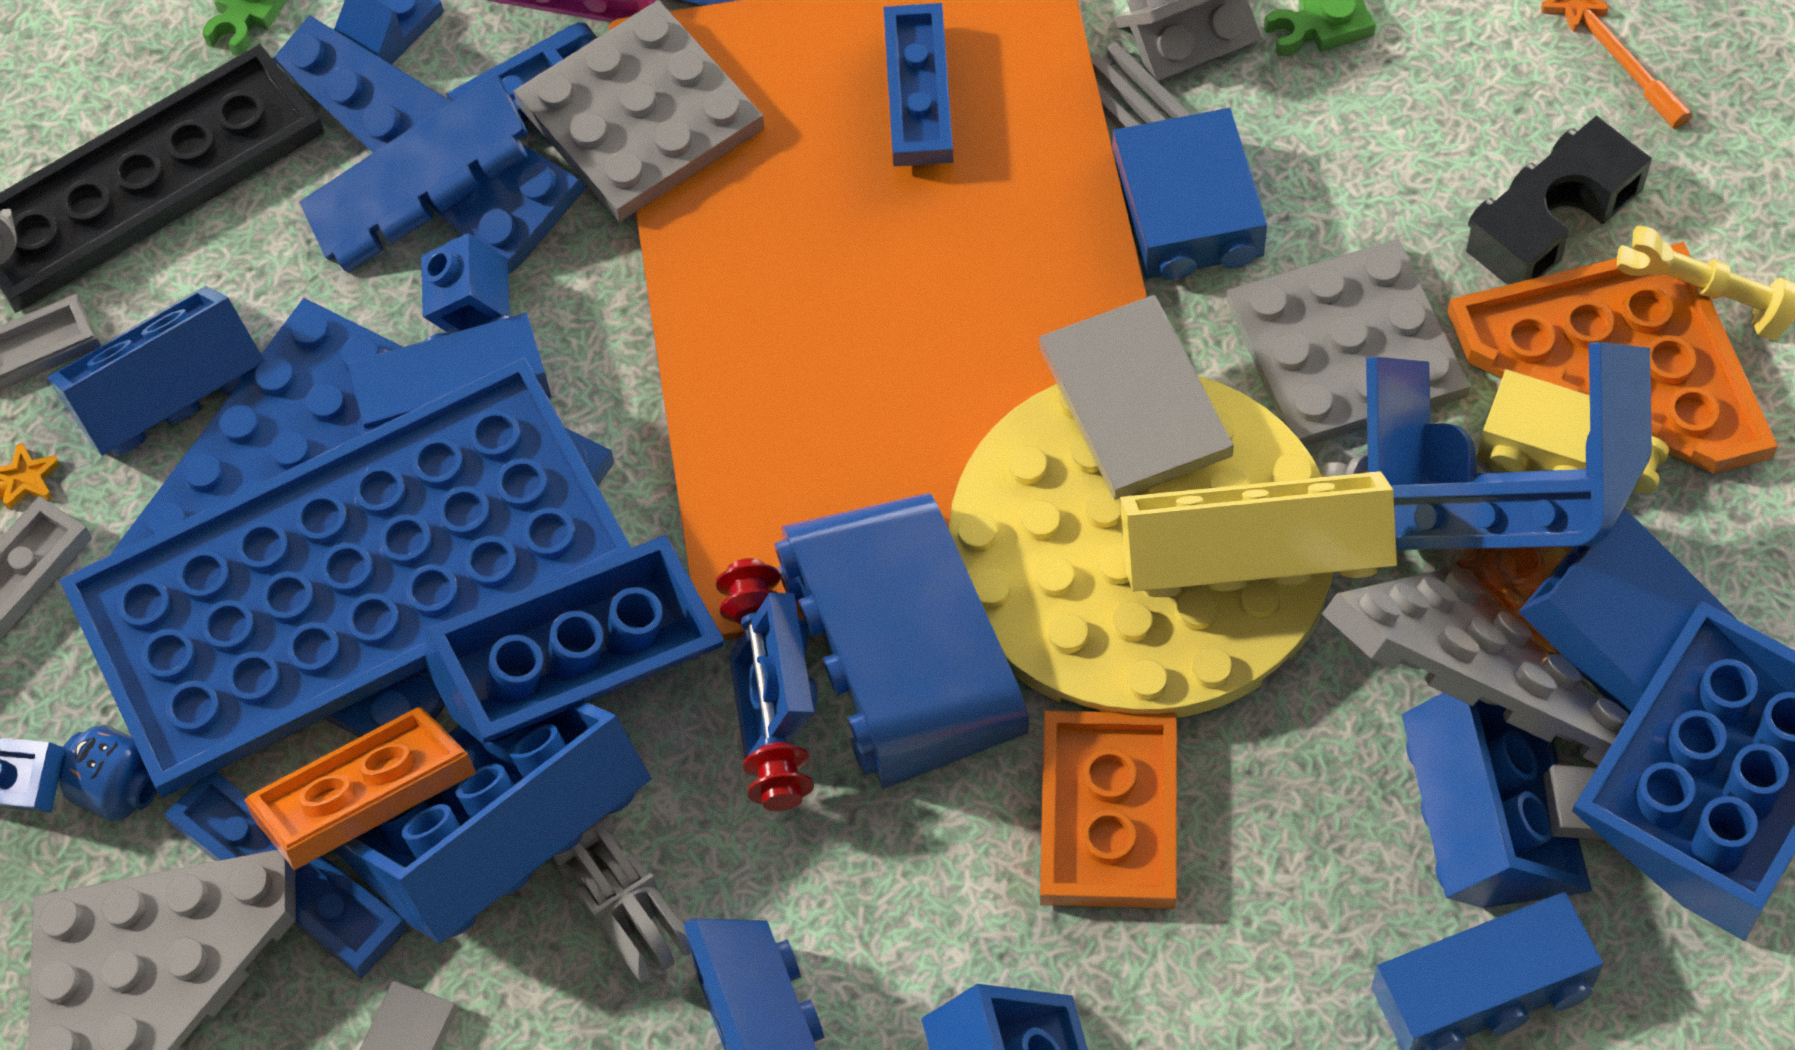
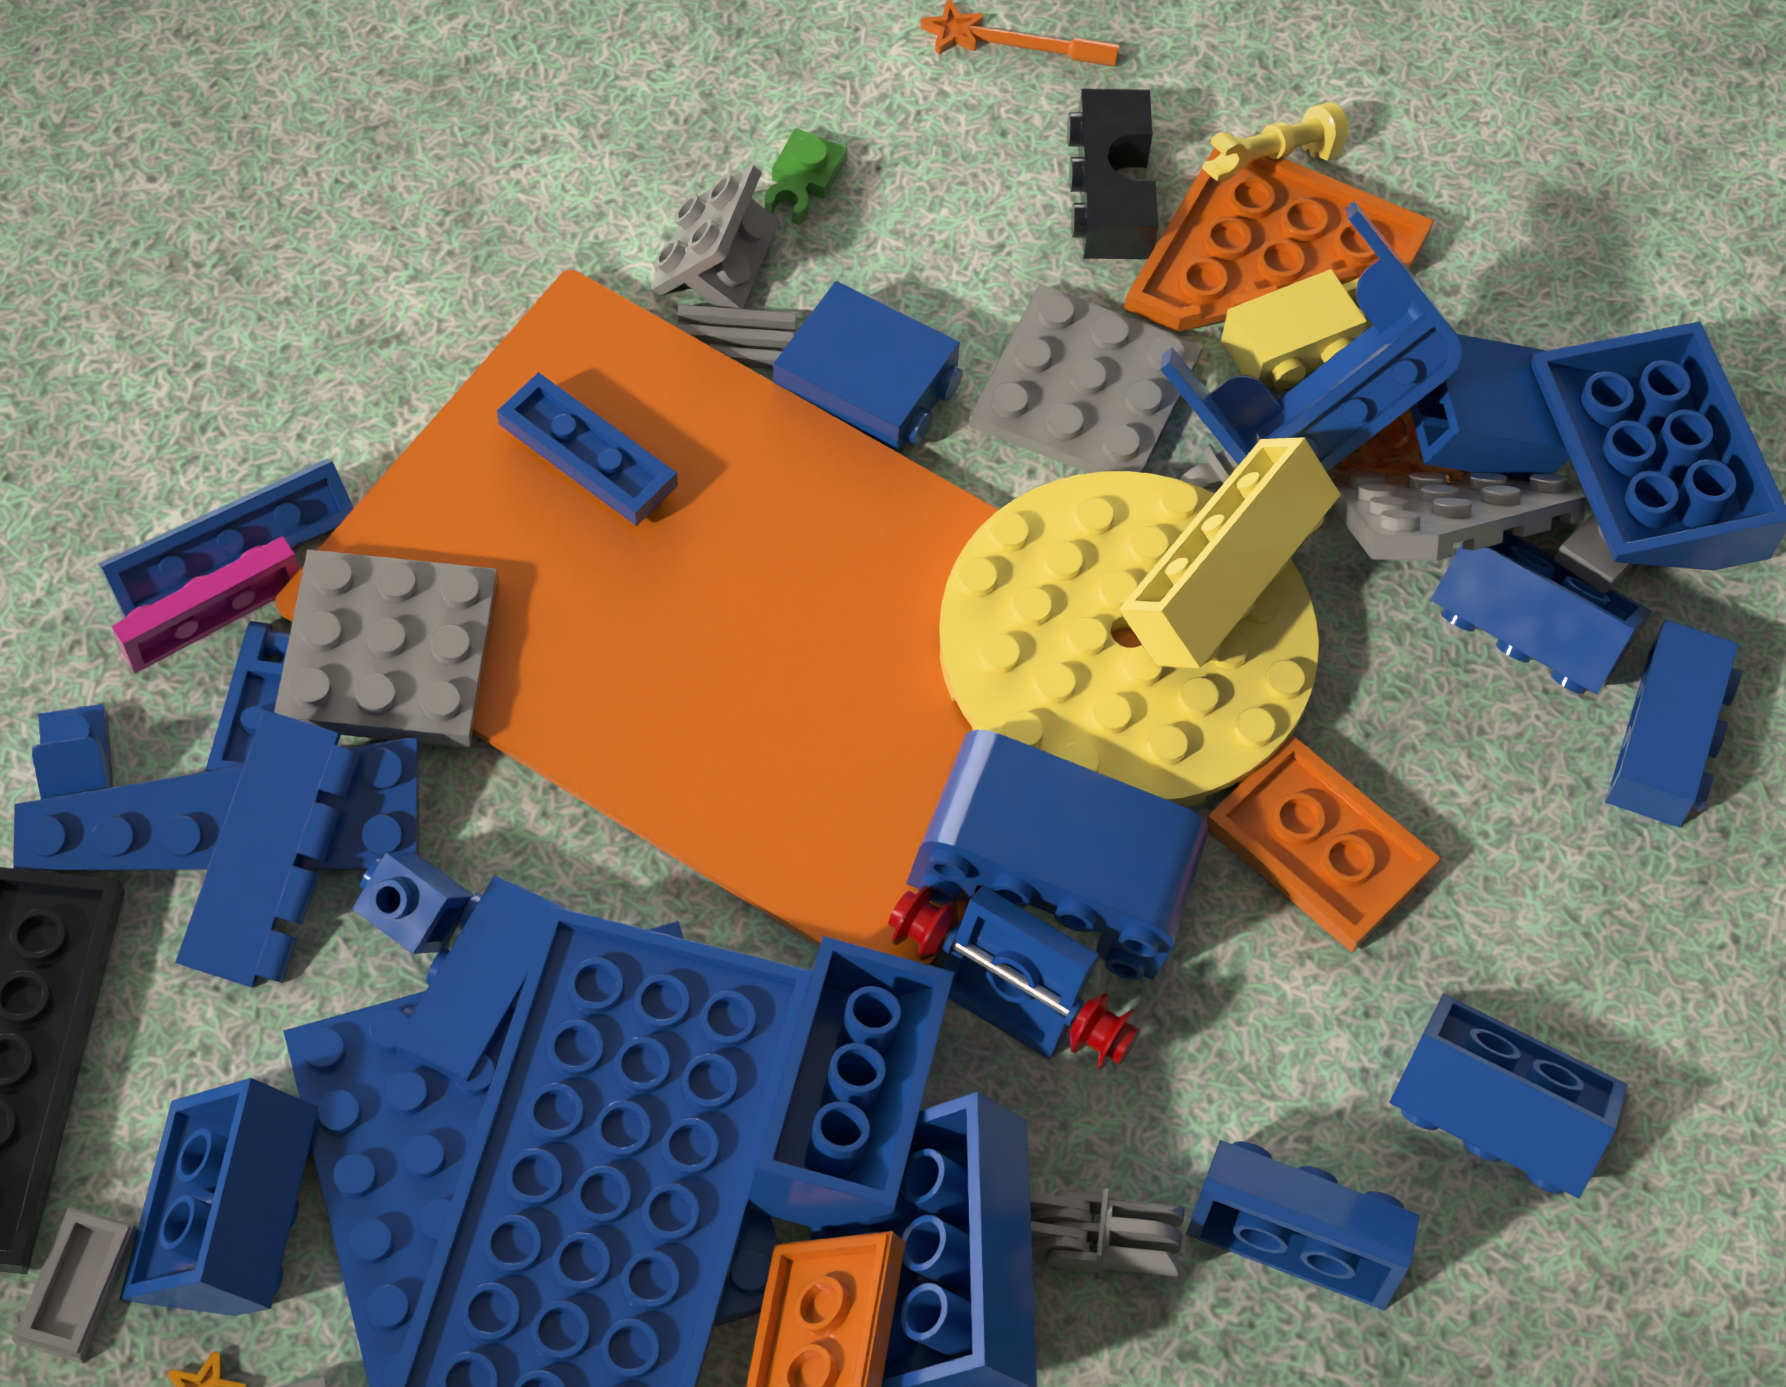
camera: 55 degrees left, 0 degrees up
light grey tile [1039,295,1234,500] -> none

